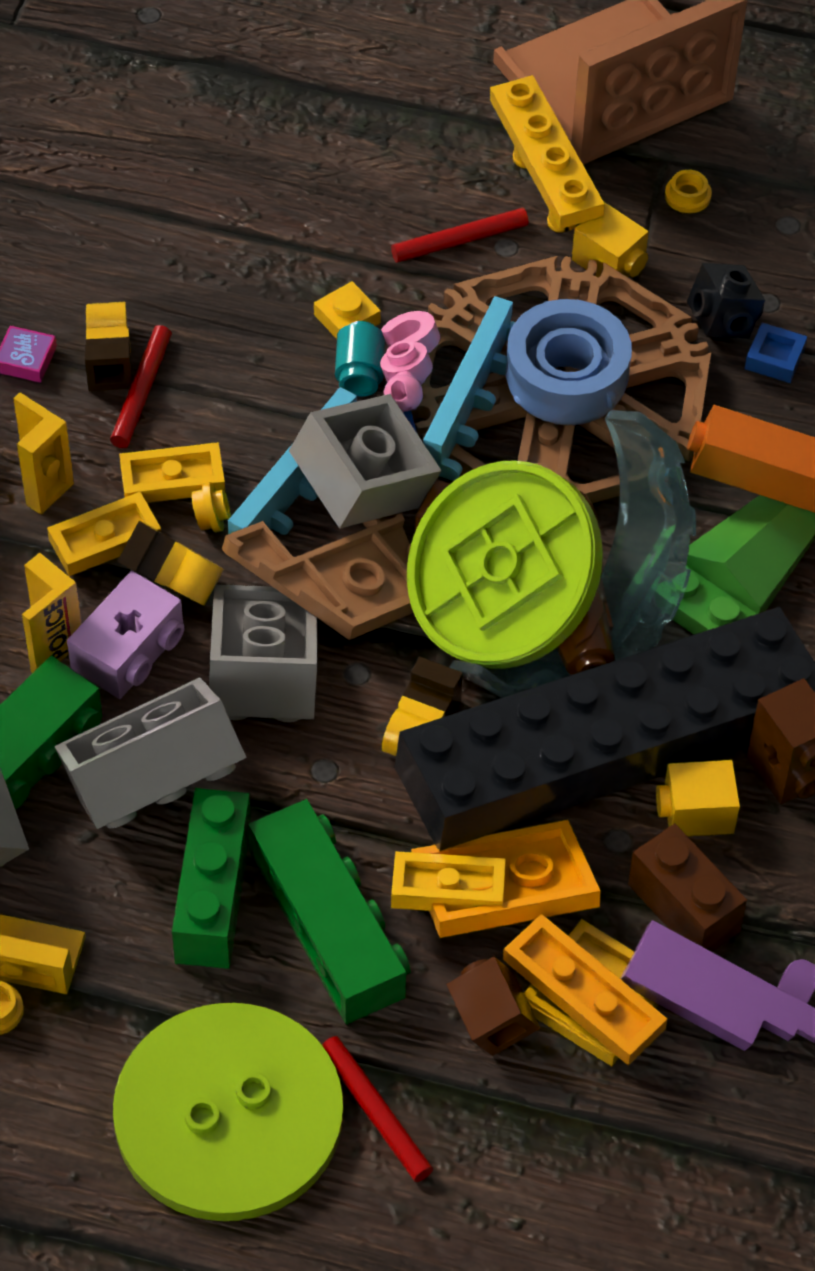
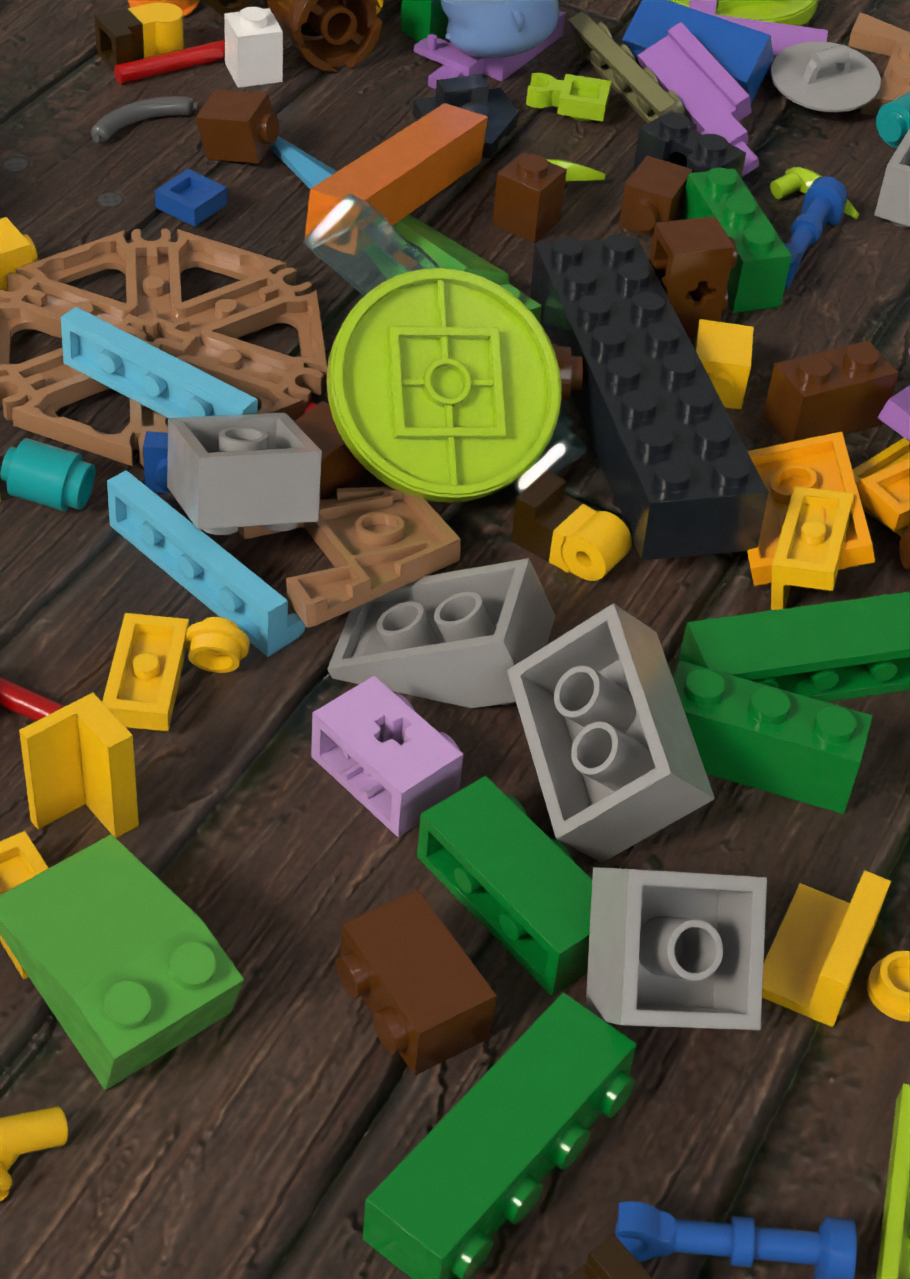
camera: 80 degrees left, 10 degrees down
yellow panel [22,553,82,673] -> none
yellow plate [47,492,161,576] -> none
leg [117,521,224,606] -> none
bright pink piece [380,311,441,412] -> none
medium blue piece [506,299,632,425] -> none
black brick [687,263,765,339] -> none

